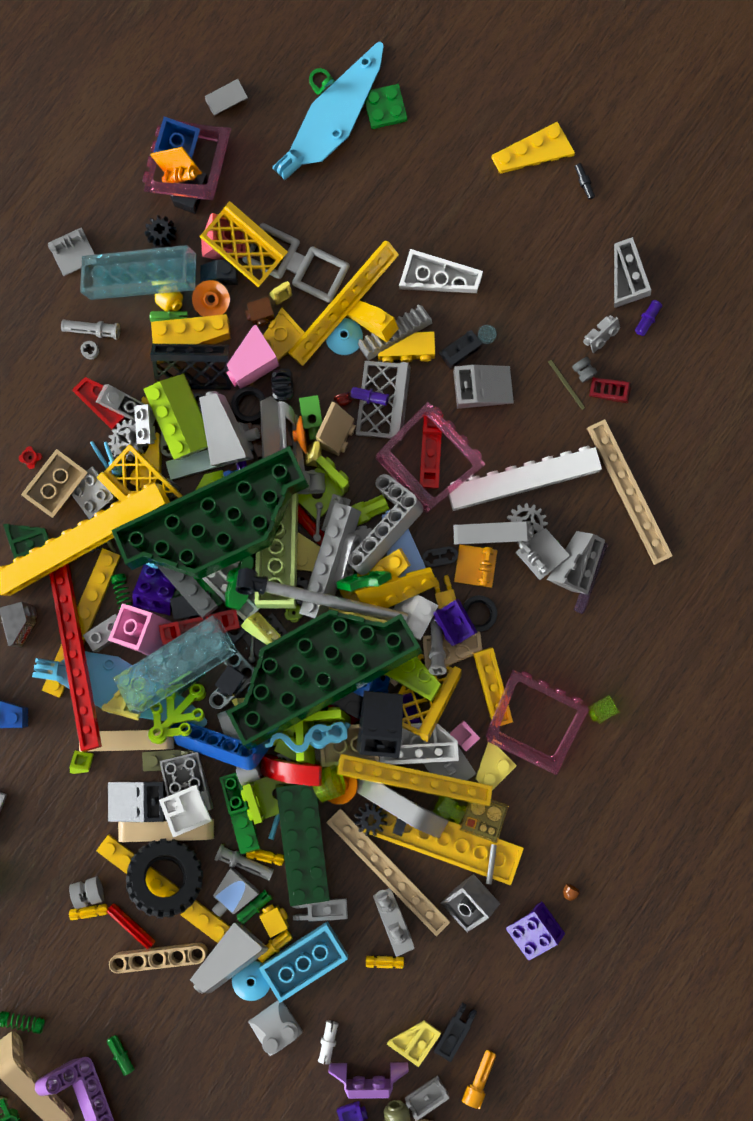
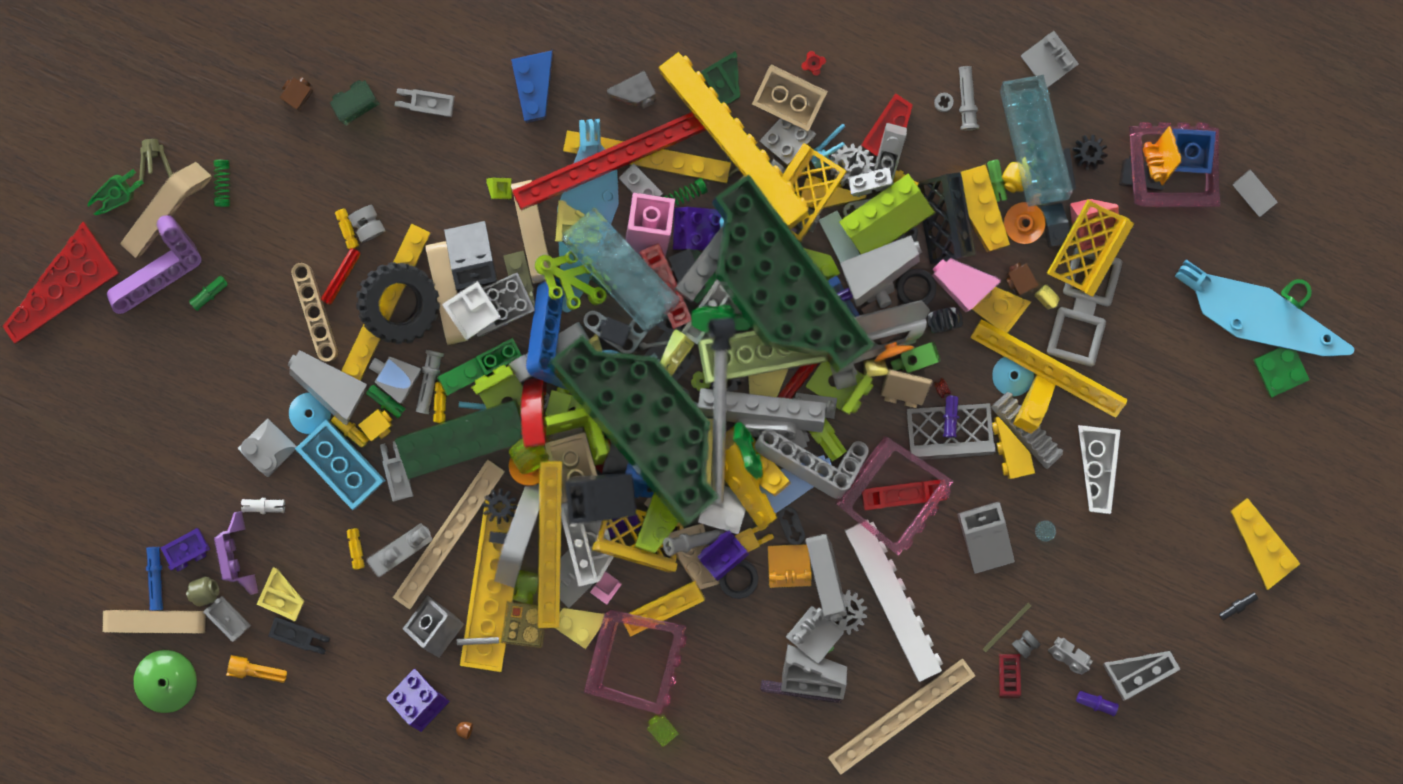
camera: 75 degrees right, 5 degrees up
medium azure animal [265,722,350,753] -> none
light grey hinge [313,502,323,542] -> none
black hinge [439,330,482,370] -> none

